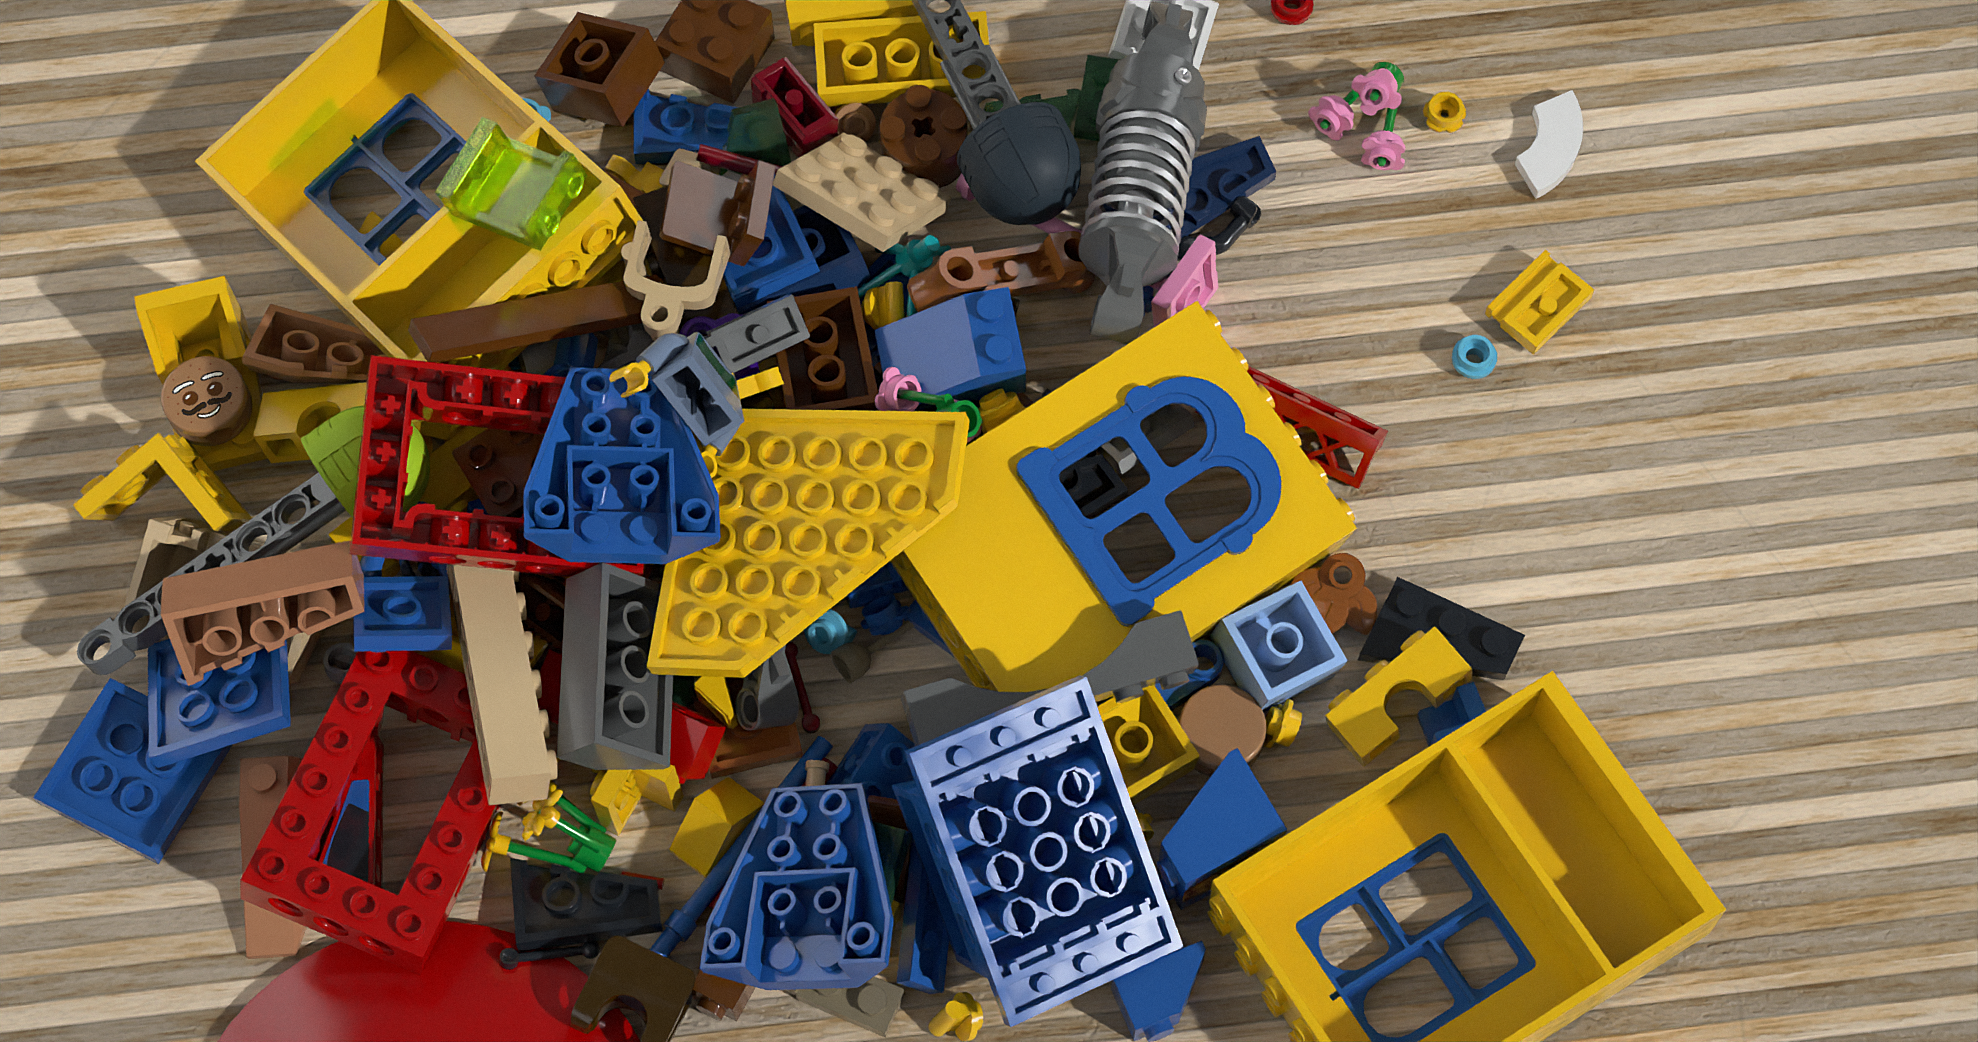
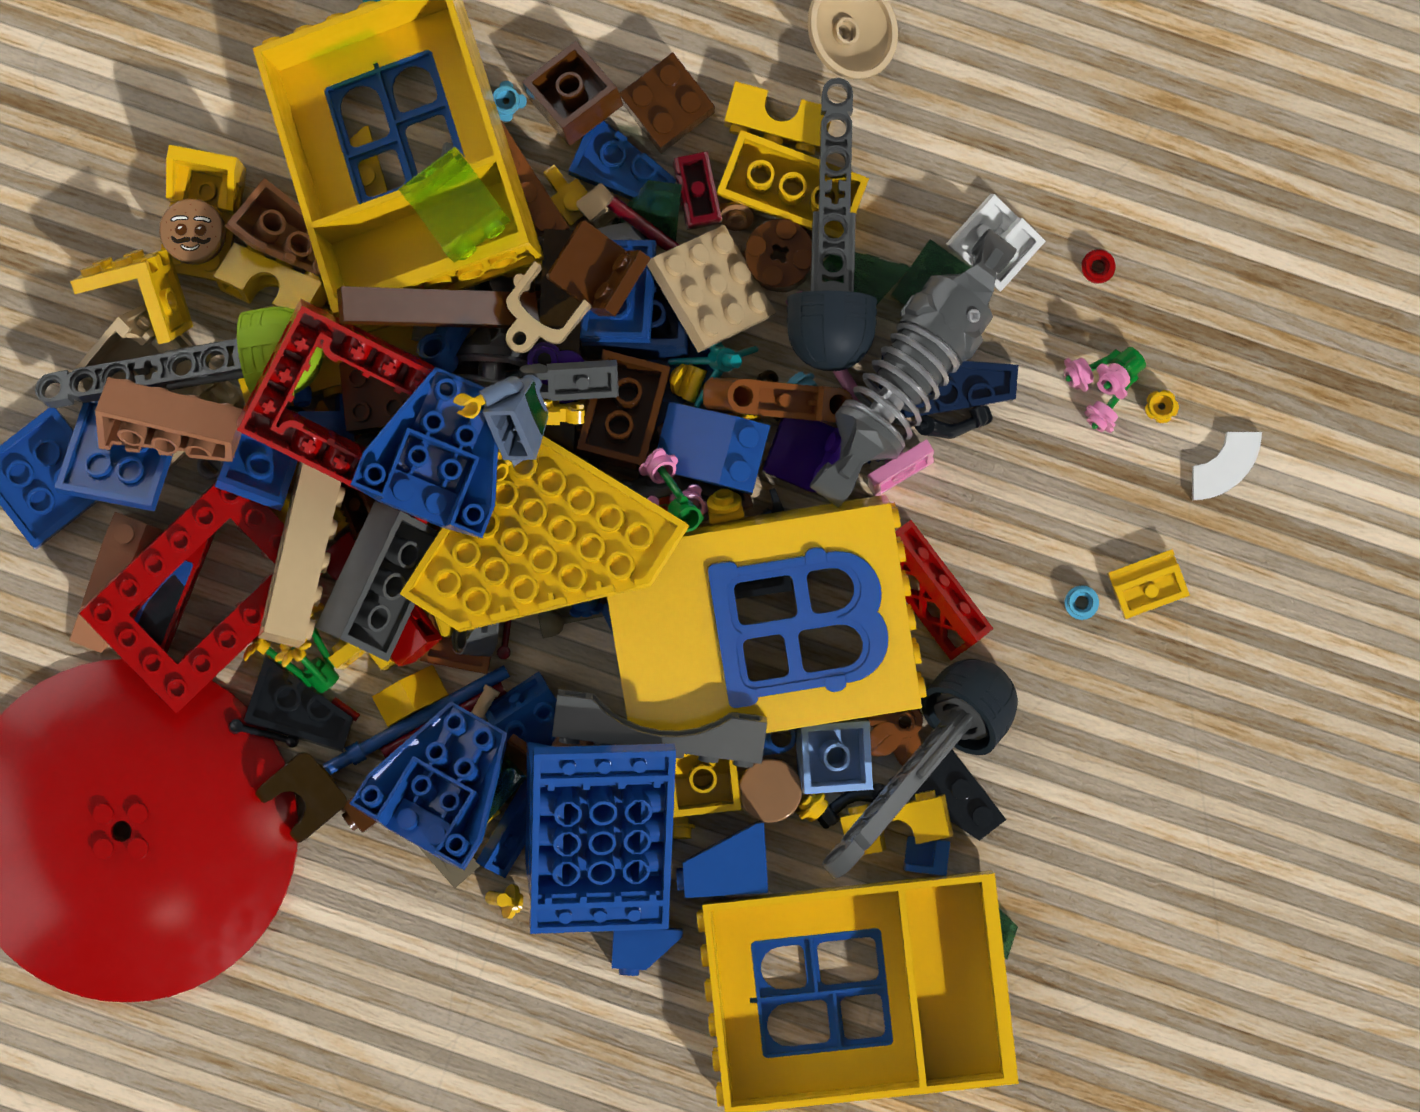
camera: 25 degrees right, 20 degrees up
none -> dark purple bracket [762,418,841,497]
none -> black piece [817,783,886,829]
none -> piece [822,659,1018,879]

